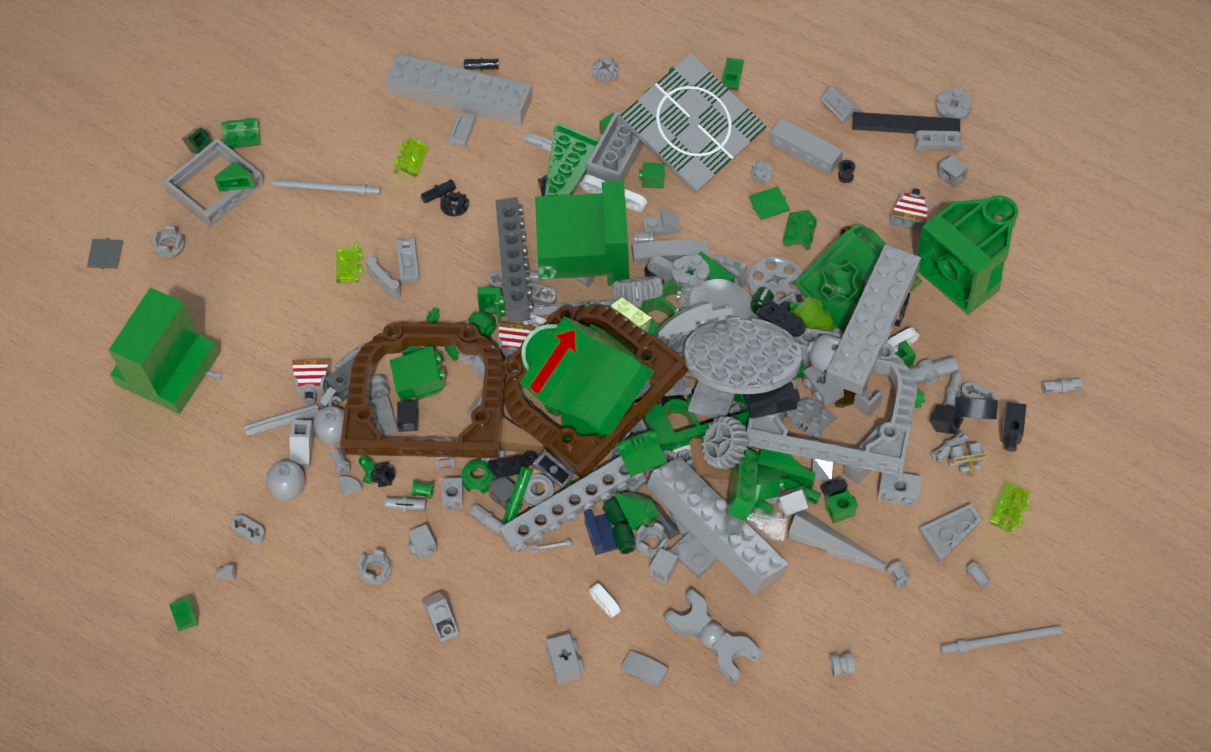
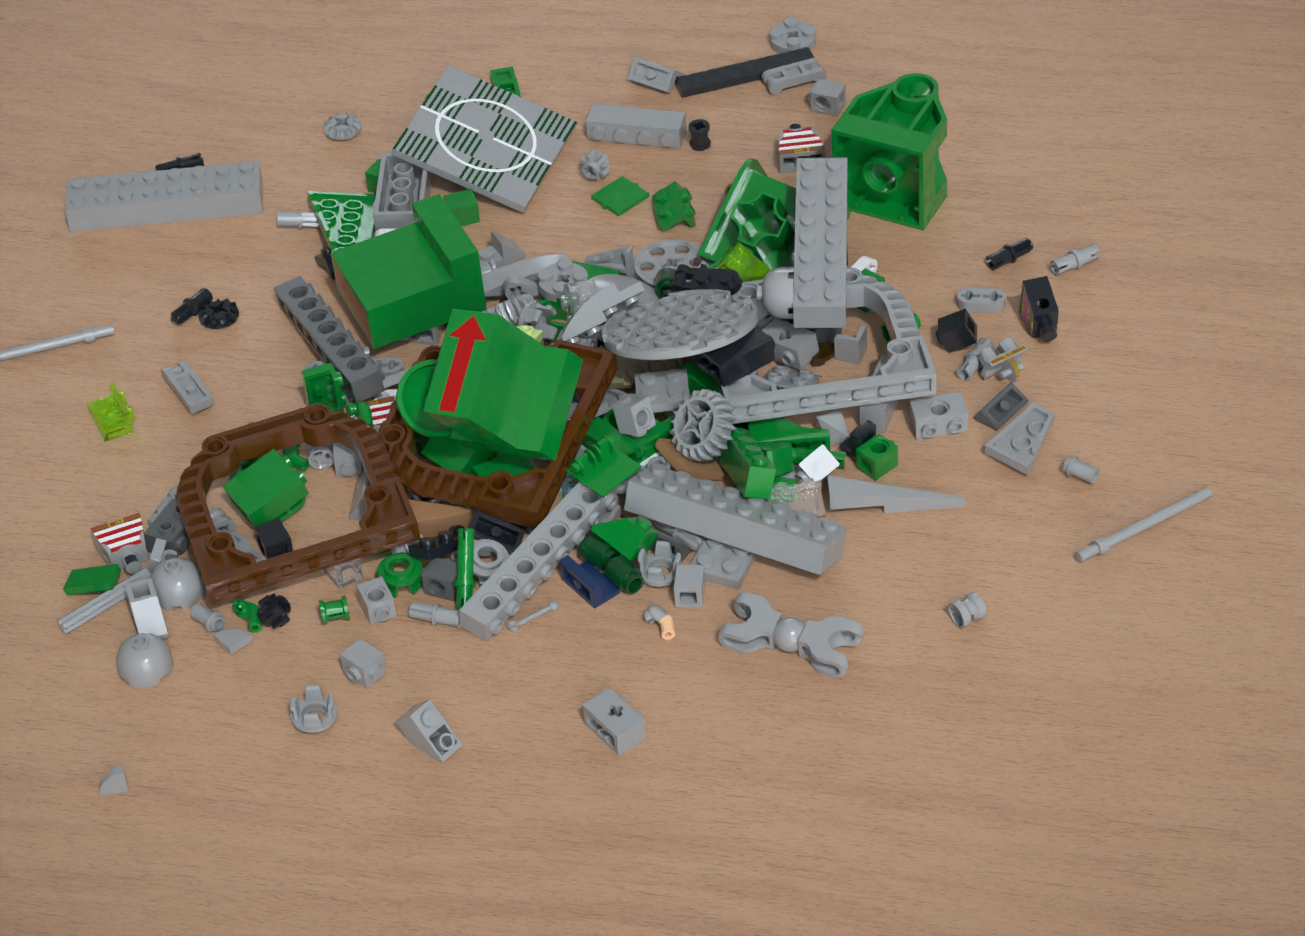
camera: 20 degrees left, 15 degrees down
green panel [169,597,198,632] -> none
light grey beam [230,515,265,545] -> none
light grey plate [366,256,401,299] -> none
light grey pin [385,496,426,512] -> none
clear neon green bracket [393,137,429,177] -> none
light grey tile [448,112,476,147] -> none
white beam [589,583,620,618] -> none
light grey slope [620,651,669,687] -> none
light grey bush [887,561,912,588] -> none
light grey piece [910,356,959,385] -> none
light grey pin [943,373,964,407] -> none
black slope [955,396,998,419] -> none
clear neon green brick [990,483,1031,533] -> none
none -> green tile [63,564,122,595]
none -> green arm [347,400,374,427]
none -> light grey piece [518,302,558,341]
none -> light grey brick [612,393,656,437]
none -> arm [644,605,675,640]
none -> dark grey slope [973,382,1029,431]
none -> black axle [985,238,1033,271]

